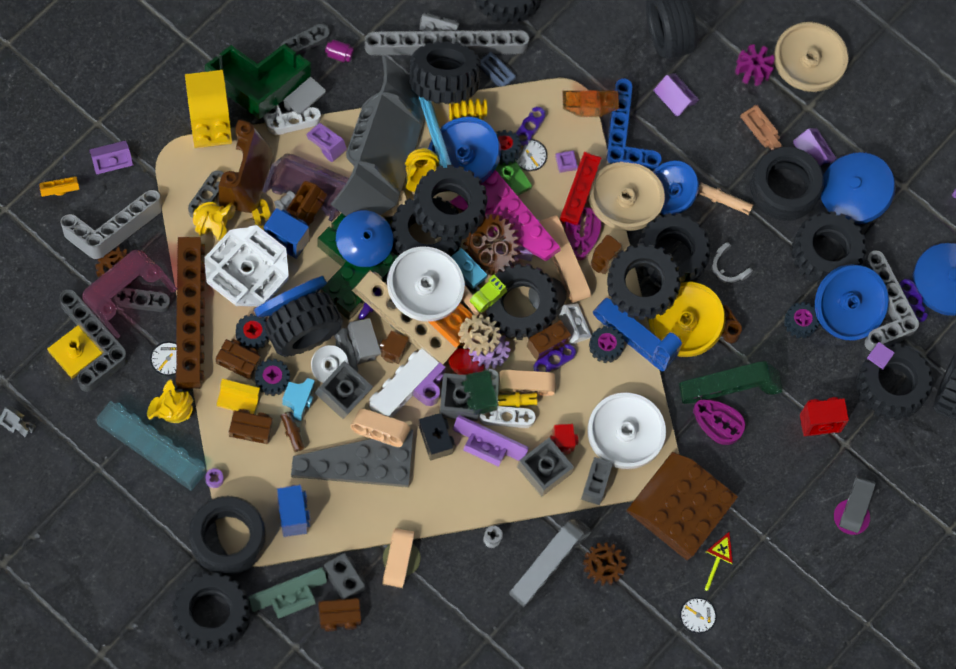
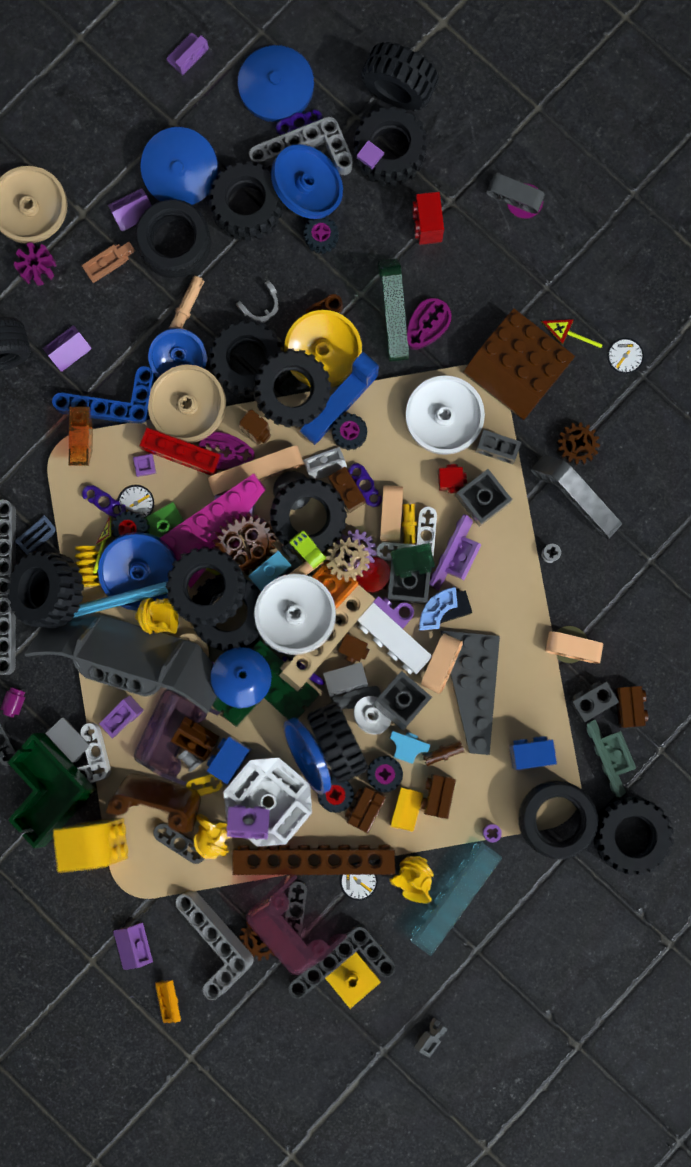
camera: 75 degrees left, 15 degrees up
none -> neon yellow piece [93,516,111,574]
none -> medium lavender brick [227,805,270,839]
none -> light blue tile [419,587,457,631]

